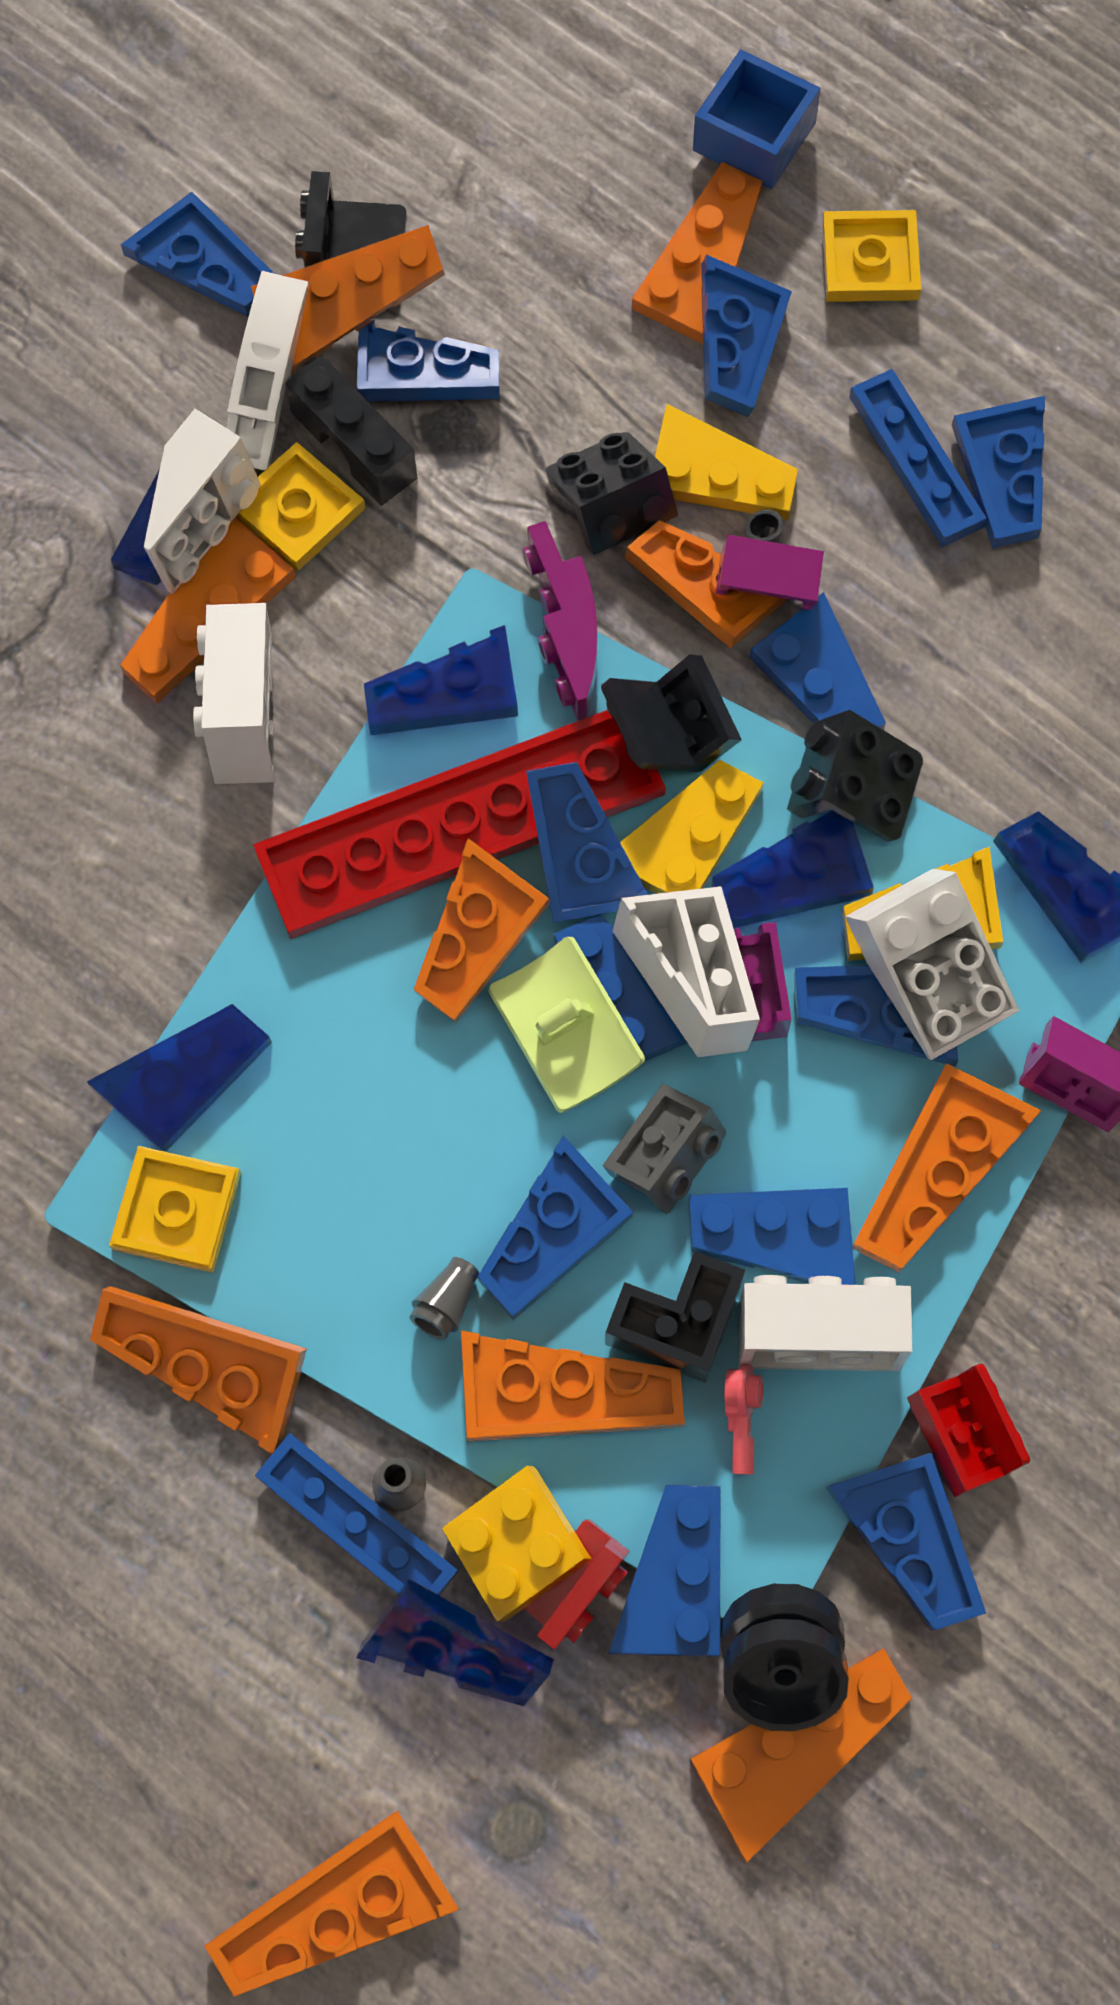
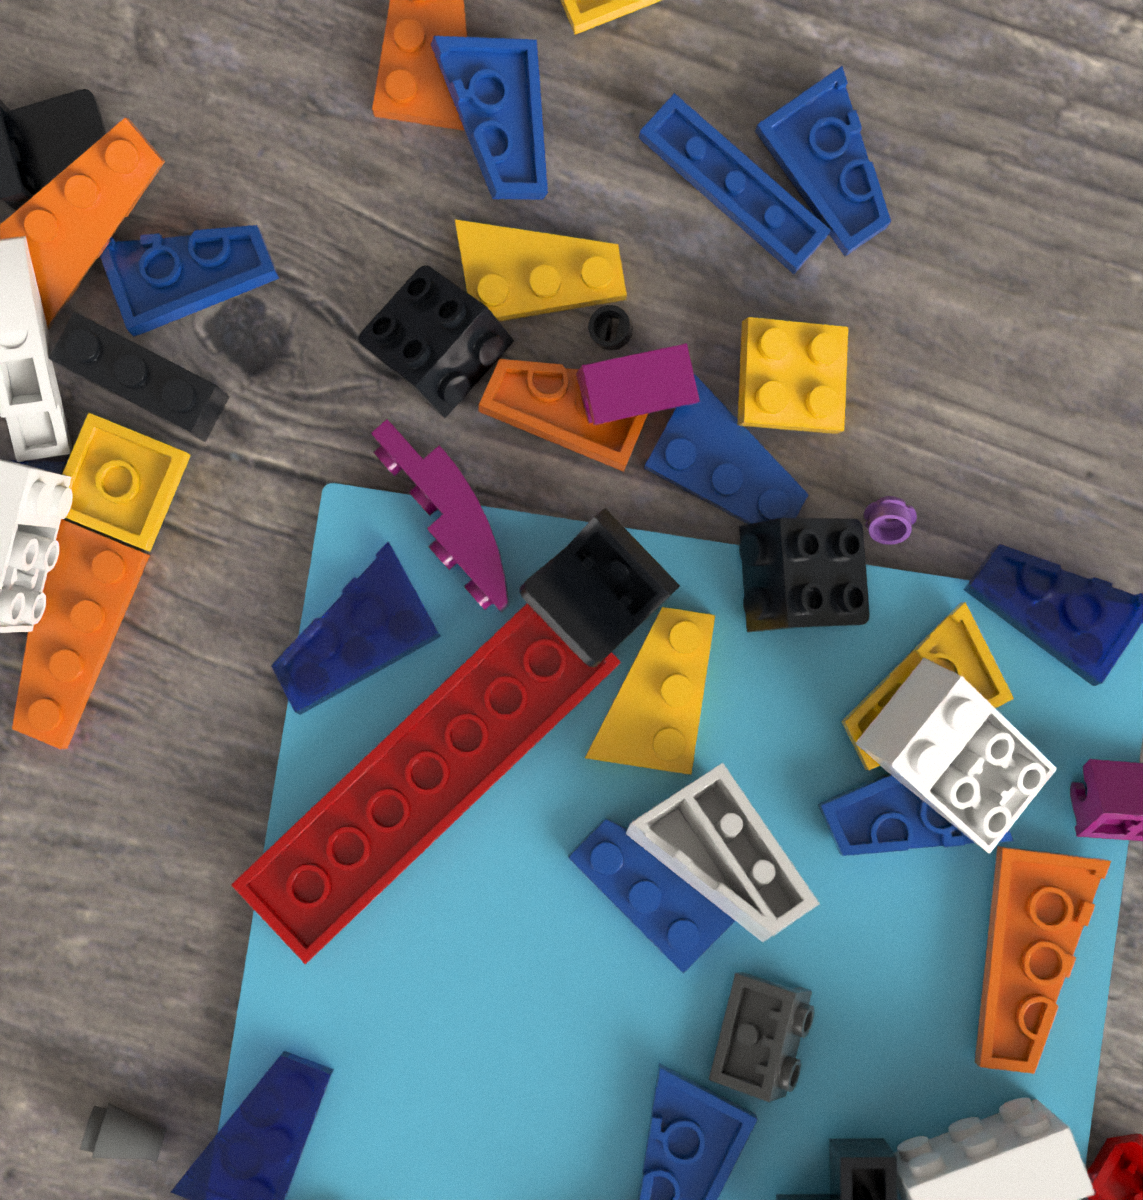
camera: 25 degrees left, 15 degrees up
white wedge [193,603,274,784] -> none
orange wing [414,838,550,1023] -> none
yellowish green shield [488,937,645,1113] -> none
blue wing [526,762,648,923] -> none
blue wing [688,1188,856,1285] -> none
clear blue wing [712,809,874,928] -> none
magenta hinge [734,922,792,1041] -> none
none -> dark grey cone [80,1103,167,1162]
none -> yellow plate [737,317,848,434]
none -> medium lavender plate [864,496,917,545]

